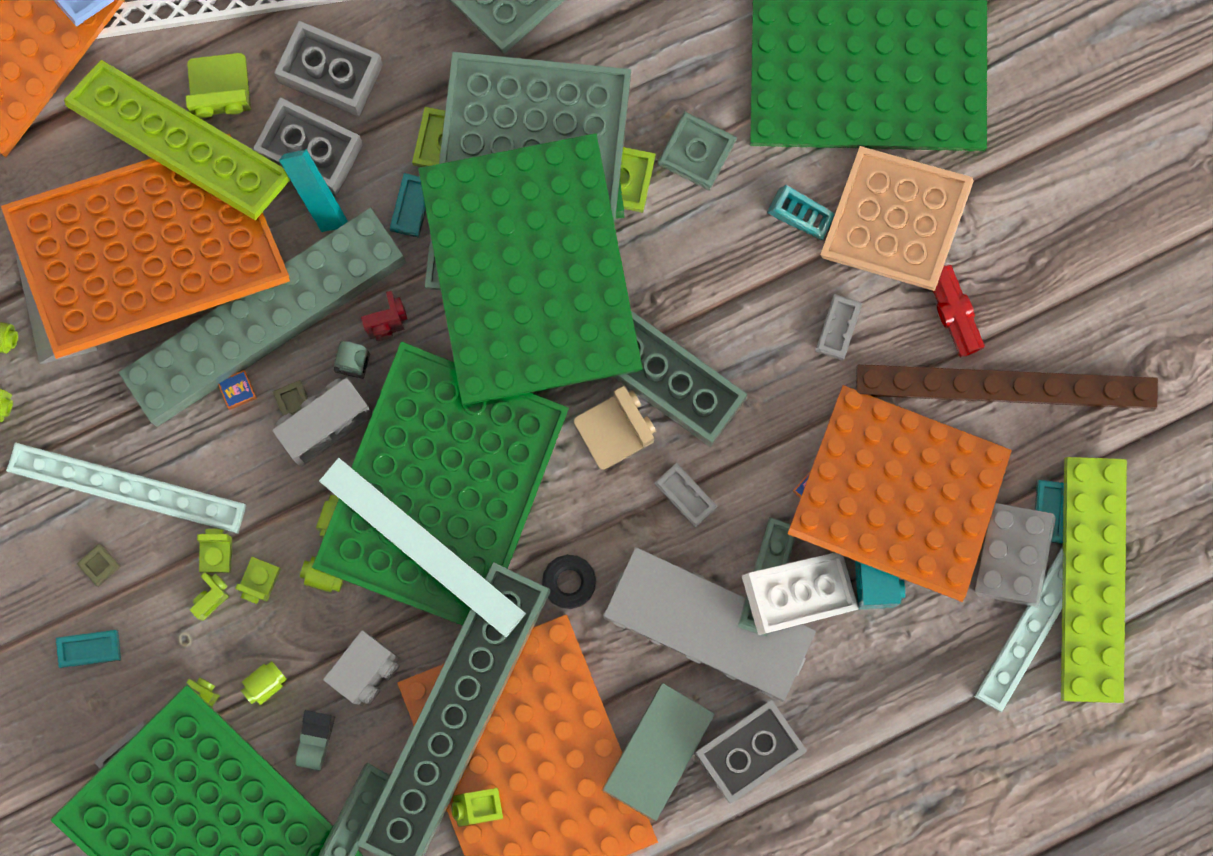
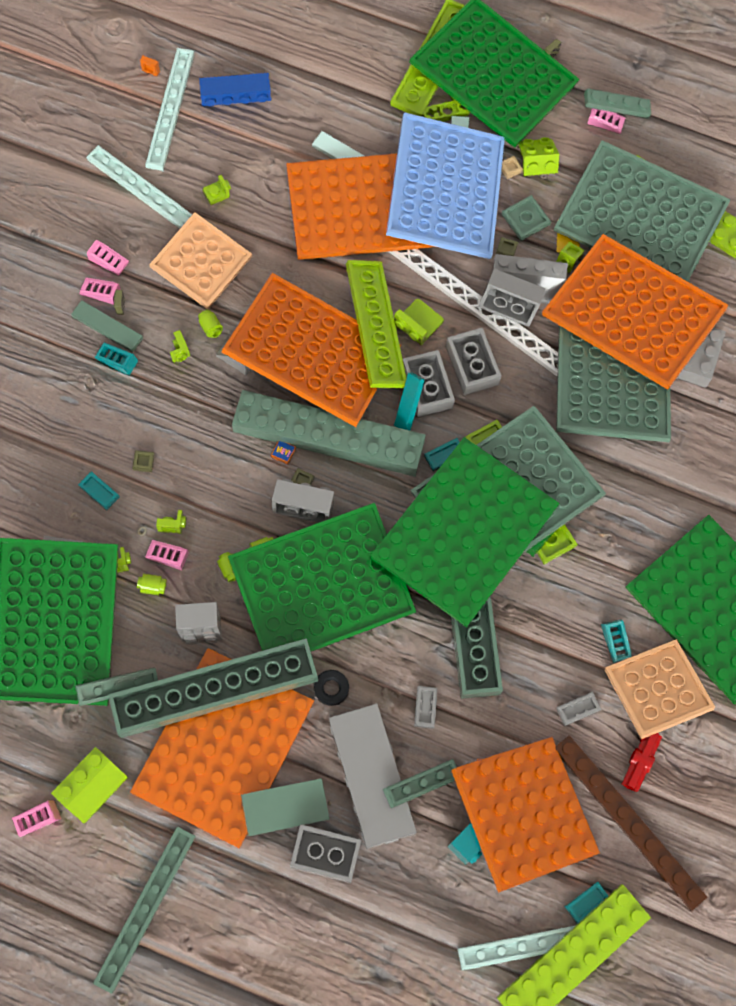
camera: 40 degrees right, 10 degrees down
light aqua tile [6,442,246,534] -> none
lime bracket [197,529,232,573] -> none
lime bracket [235,557,281,604] -> none
leg [296,710,335,771] -> none
light aqua tile [319,458,526,637] -> none
sand green leg [334,341,370,379] -> none
dark red bracket [361,290,408,341] -> none
lime bracket [451,788,503,827] -> none
tan bracket [574,386,656,470] -> none
sand green plate [657,111,737,191] -> none
white plate [742,553,858,636] -> none
light grey brick [975,503,1056,607] -> none
none -> bright pink slope [145,540,189,571]

